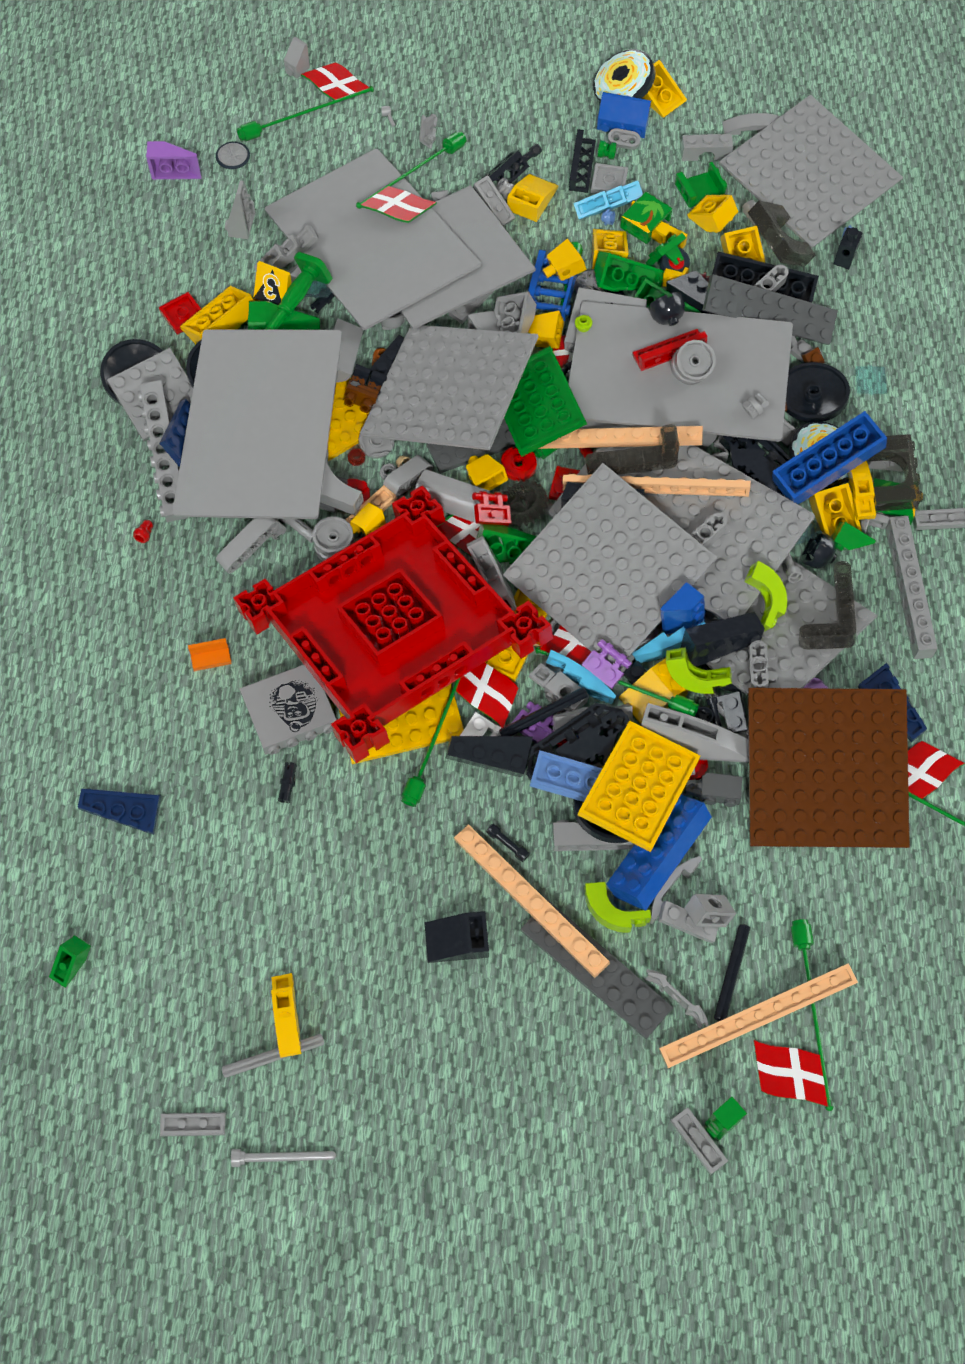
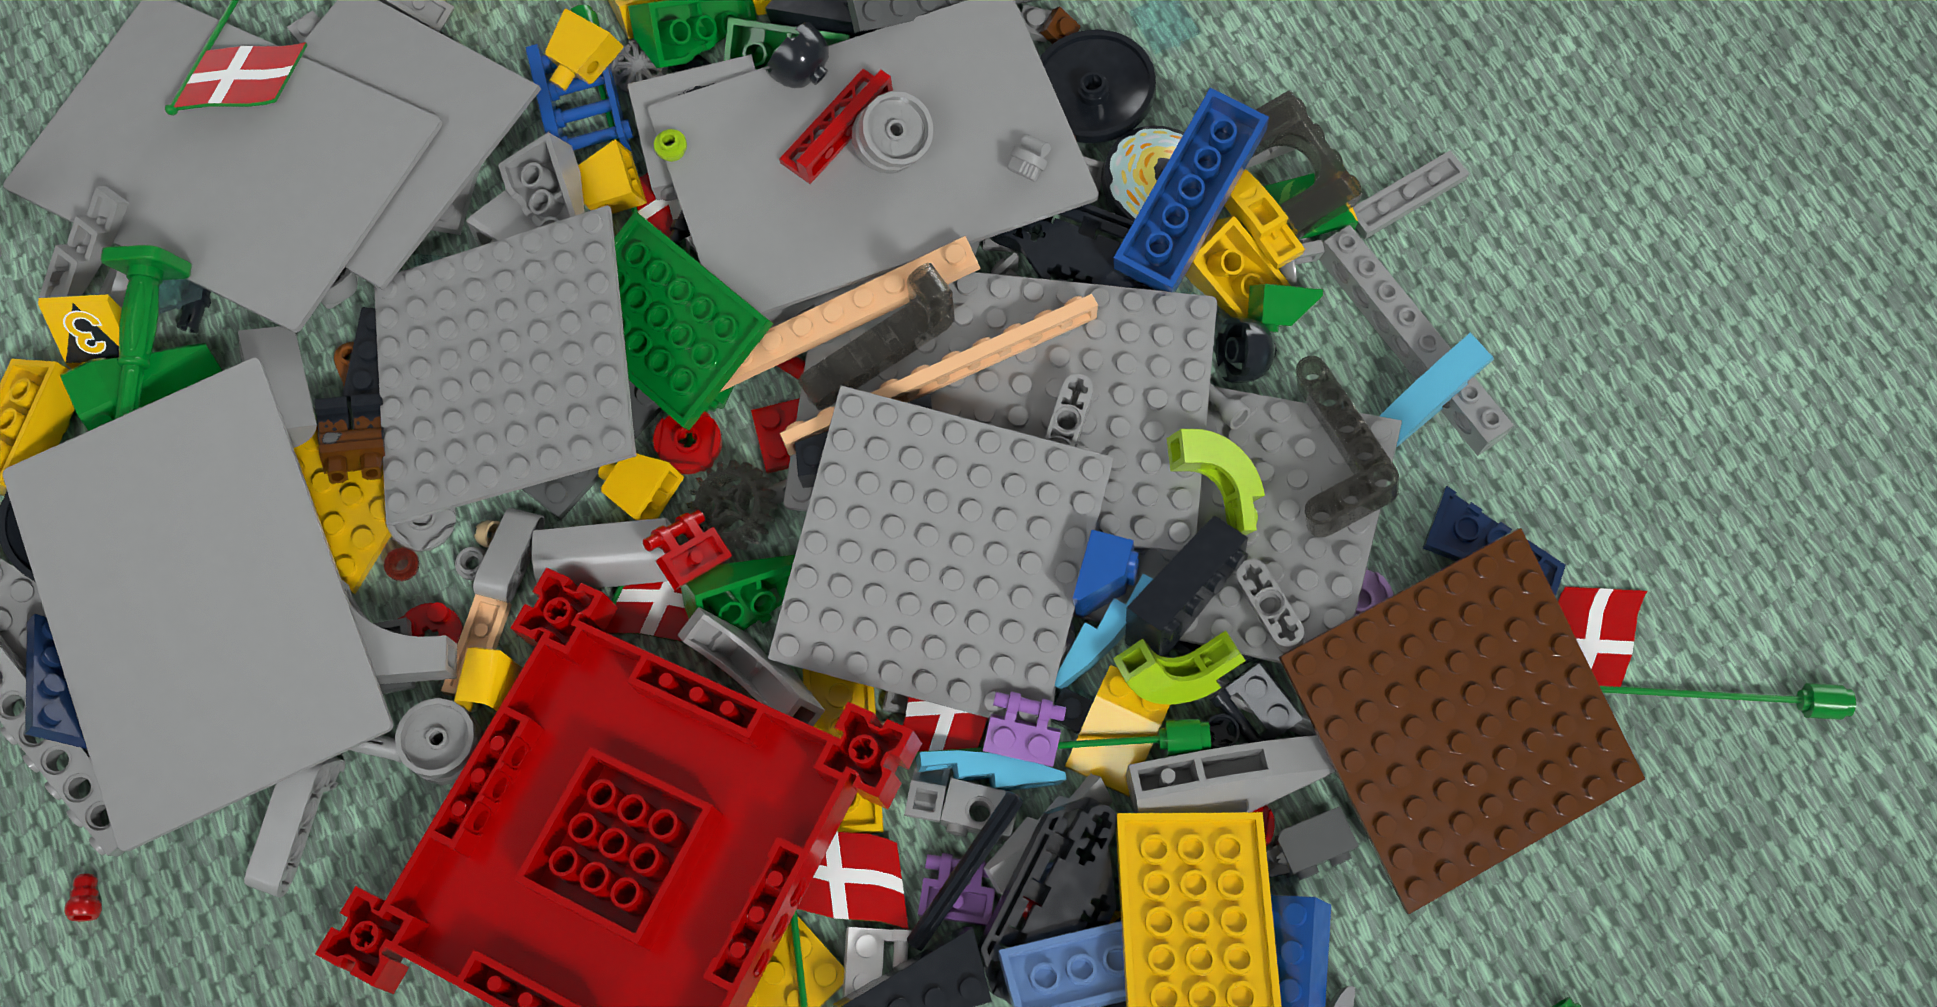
camera: 30 degrees left, 5 degrees up
none -> medium azure slope [1380,332,1494,447]

